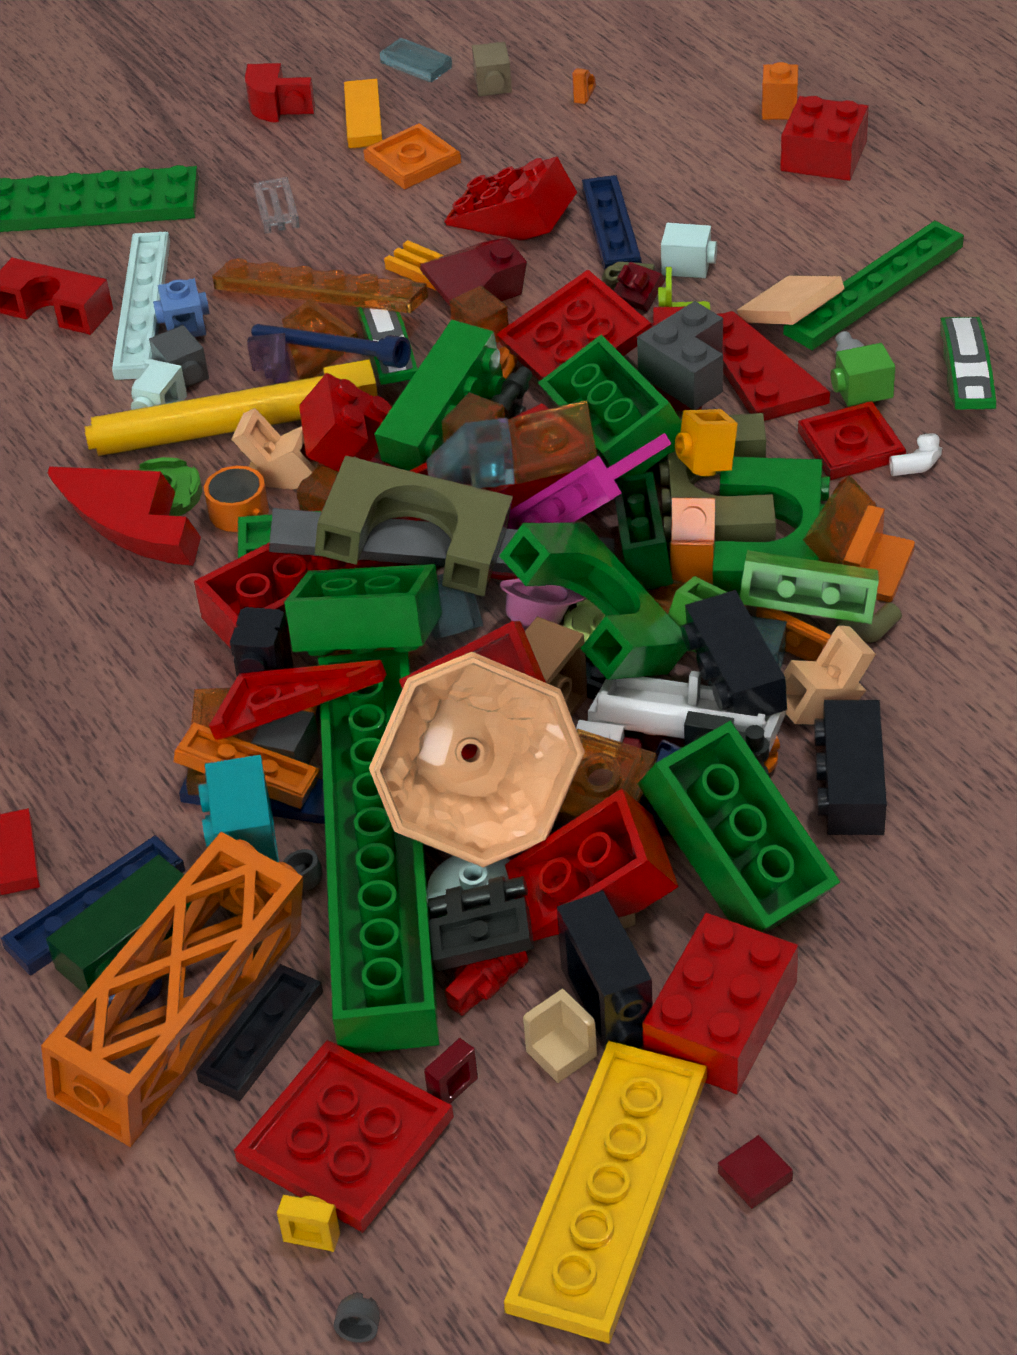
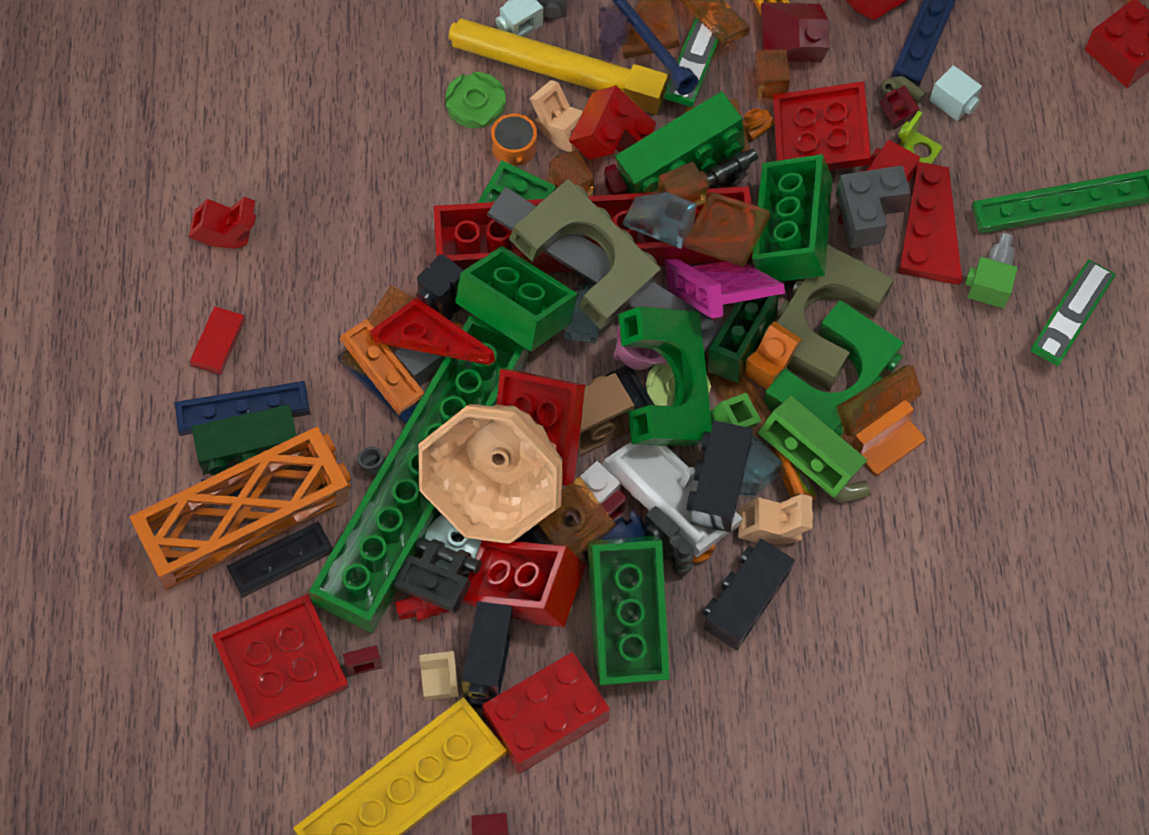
camera: 25 degrees right, 20 degrees up
red slope [47,466,201,566] -> none
teal brick [198,754,279,862] -> none
yellow plate [277,1194,340,1252] -> none
dark grey hinge [334,1292,380,1343] -> none
light orange brick [675,409,738,476] -> none
light nougat tile [737,276,845,325] -> none
red tile [798,401,906,480] -> none
white arm [889,433,942,476] -> none

